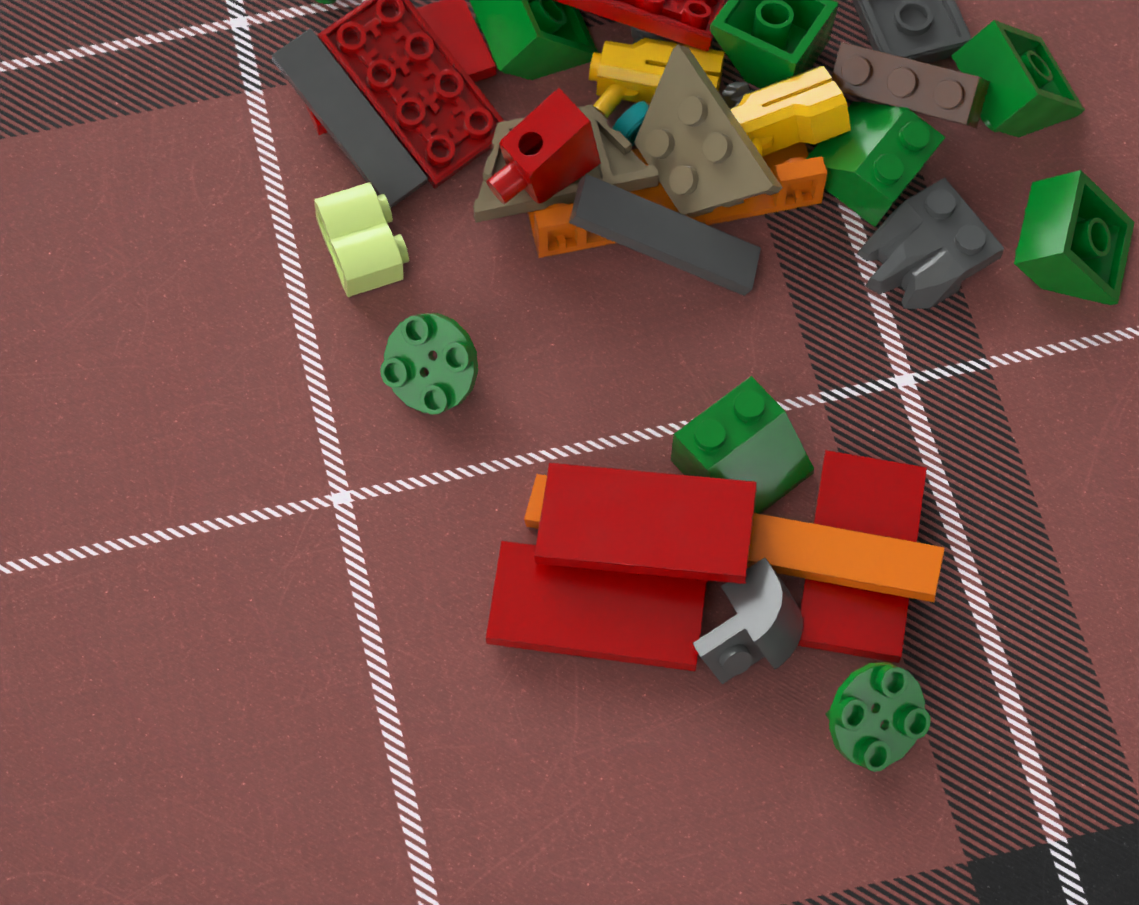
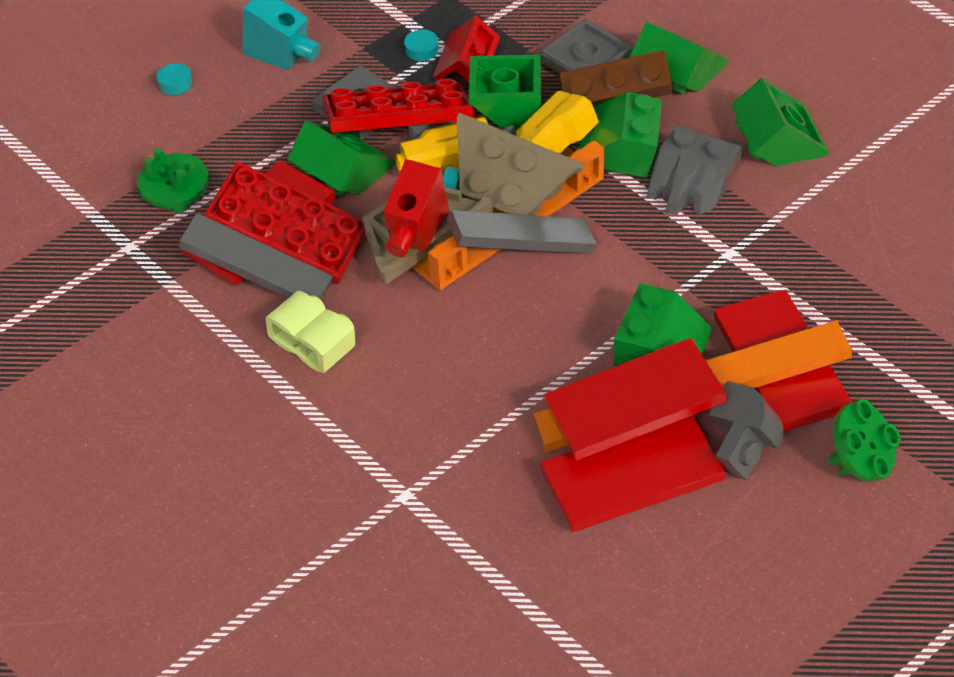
camera: 25 degrees left, 15 degrees down
green plate [380,313,478,414] -> none

